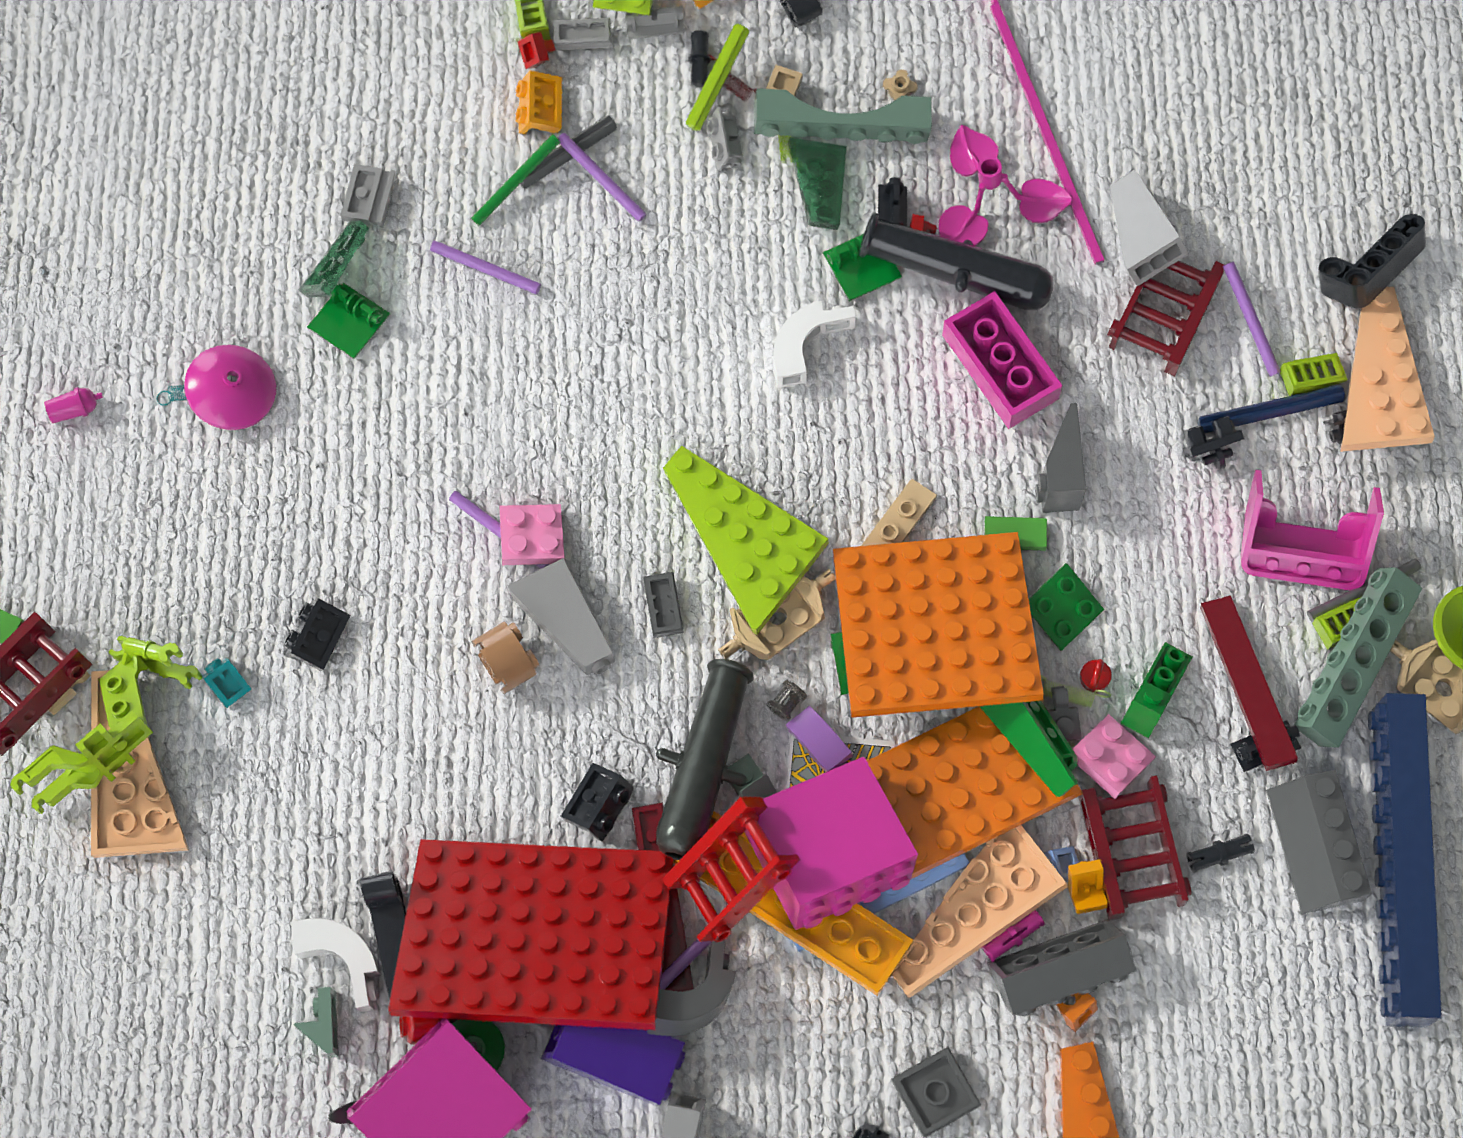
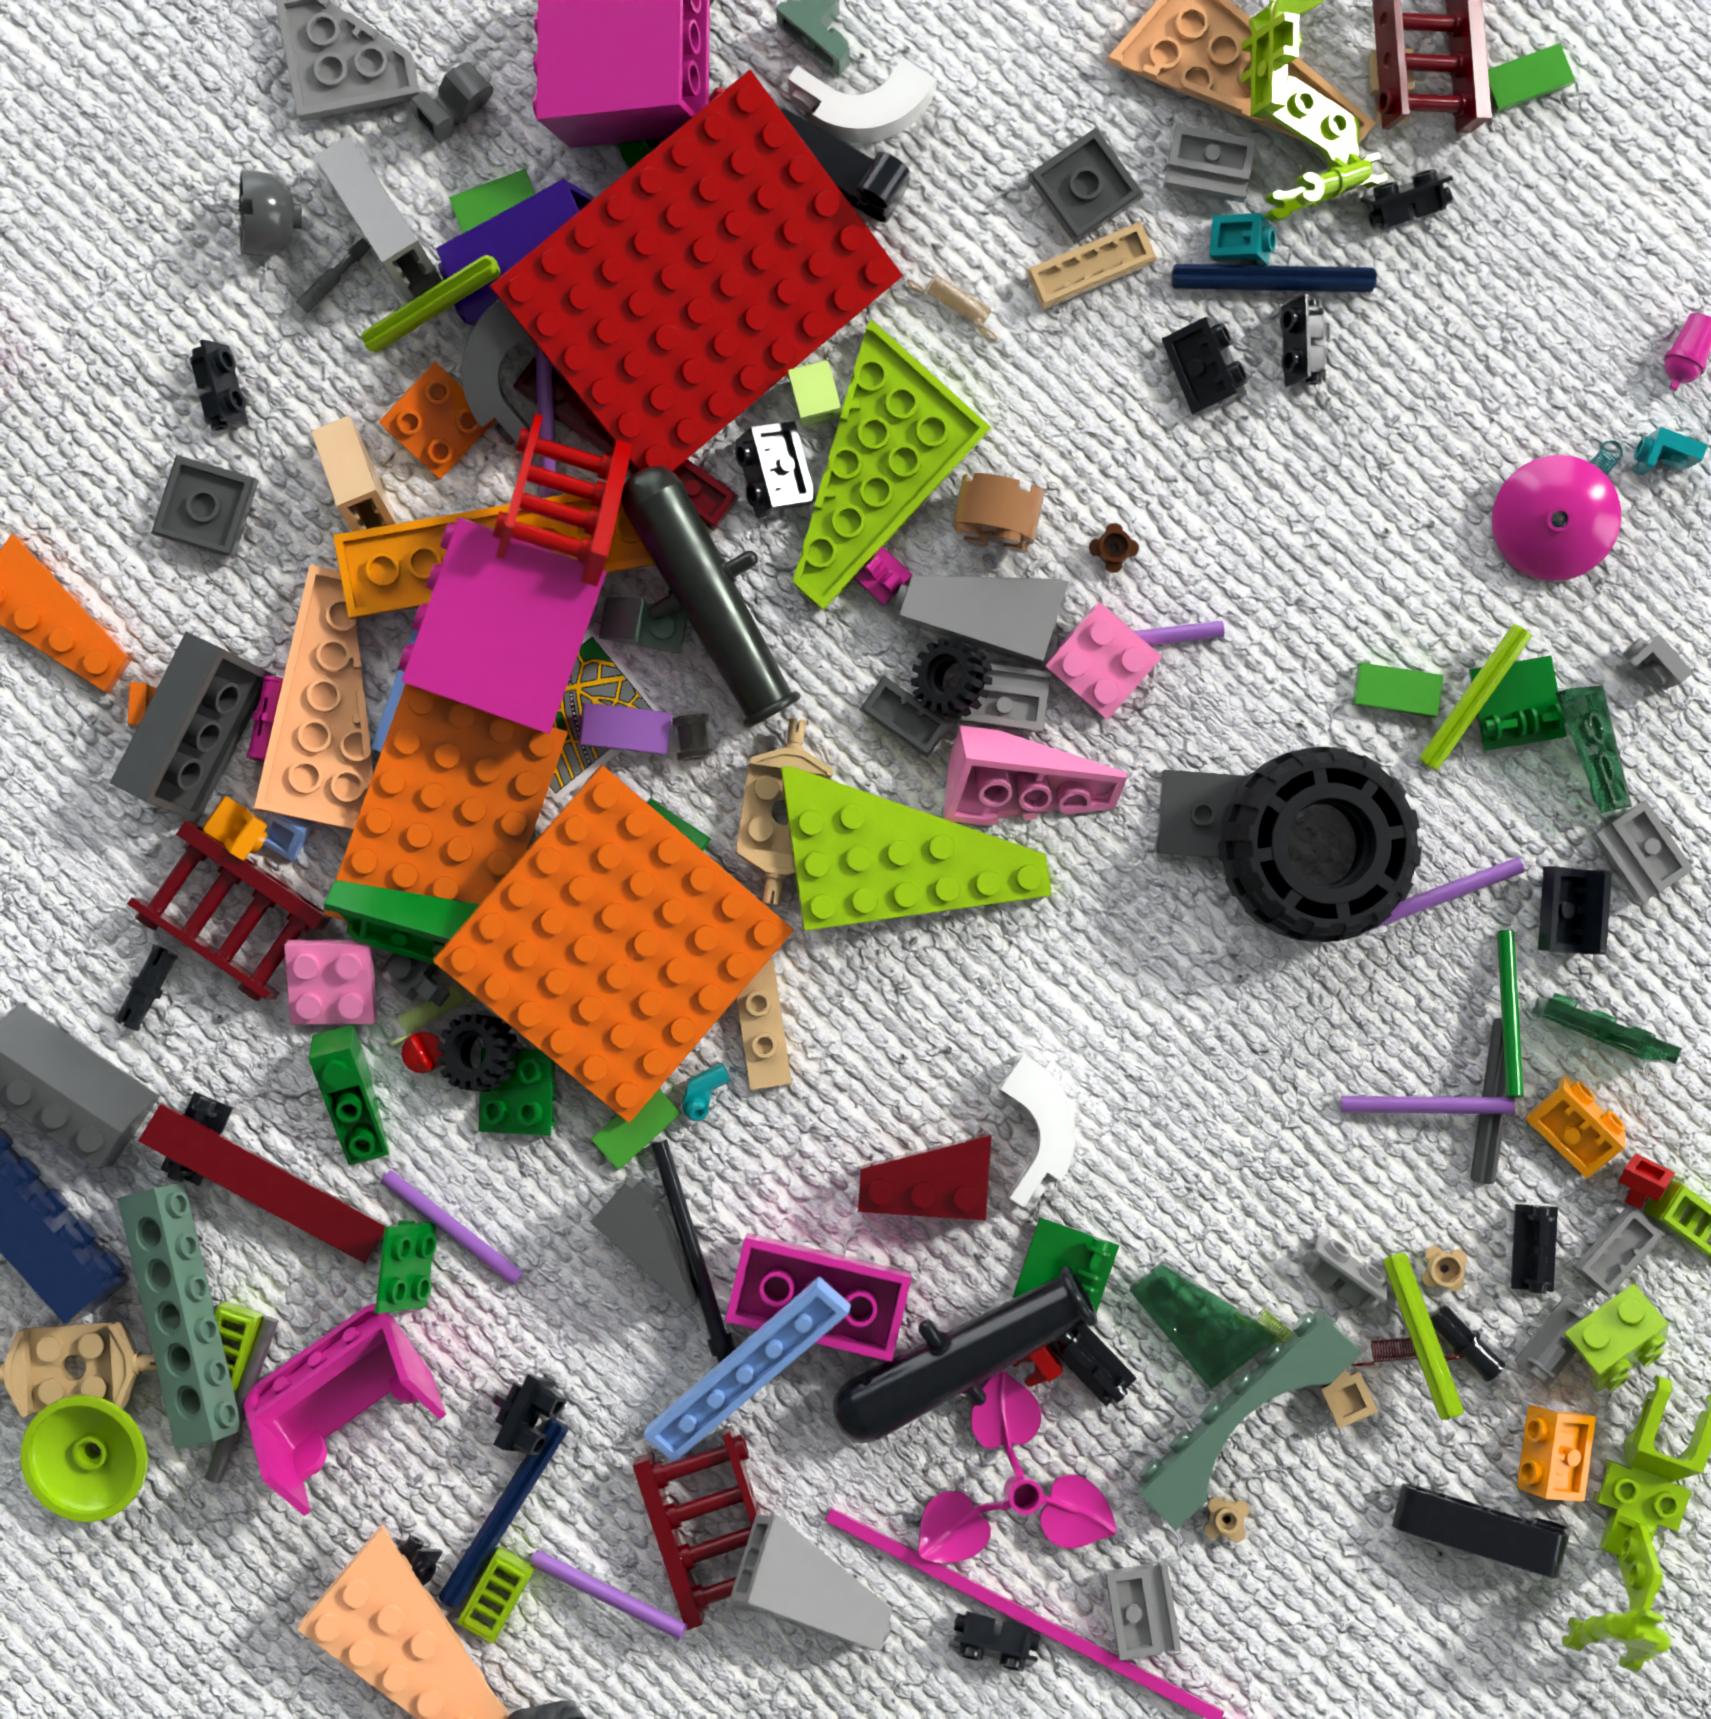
camera: 130 degrees right, 15 degrees up
none -> tan slope [311,415,398,531]
none -> lime axle [361,255,501,352]
none -> green hinge [375,1220,436,1314]
none -> orange hinge [378,361,496,480]
none -> medium lavender bar [380,1170,523,1286]
none -> black tyre [437,1013,519,1092]
none -> bright green tile [449,169,535,234]
none -> light blue plate [643,1277,850,1462]
none -> black bar [651,1139,736,1364]
none -> teal arm [682,1063,731,1122]
none -> yellowish green panel [788,361,841,428]
none -> lime wing [792,320,991,612]
none -> dark pink tile [854,547,912,607]
none -> dark red wedge [858,1132,991,1221]
none -> tan piece [906,274,998,341]
none -> black tyre [911,637,992,718]
none -> bright pink wedge [943,725,1127,826]
none -> black hinge [948,1611,1040,1672]
none -> light grey plate [960,663,1051,733]
none -> tan plate [1026,221,1157,310]
none -> dark grey plate [1028,128,1144,244]
none -> reddish brown plate [1089,523,1139,573]
none -> light grey plate [1105,1561,1181,1661]
none -> dark grey plate [1156,770,1247,858]
none -> light grey plate [1163,124,1257,203]
none -> dark blue axle [1171,264,1377,292]
none -> black tyre [1218,747,1422,942]
none -> black hinge [1280,294,1326,387]
none -> bright green tile [1352,662,1444,718]
none -> black hinge [1361,169,1453,230]
none -> lime axle [1420,624,1531,771]
none -> tan plate [1422,1246,1467,1291]
none -> black hinge [1510,1204,1558,1294]
none -> clear green wing [1531,993,1682,1064]
none -> black bracket [1538,866,1611,955]
none -> light grey bracket [1617,635,1694,689]
none -> teal bracket [1633,427,1708,476]

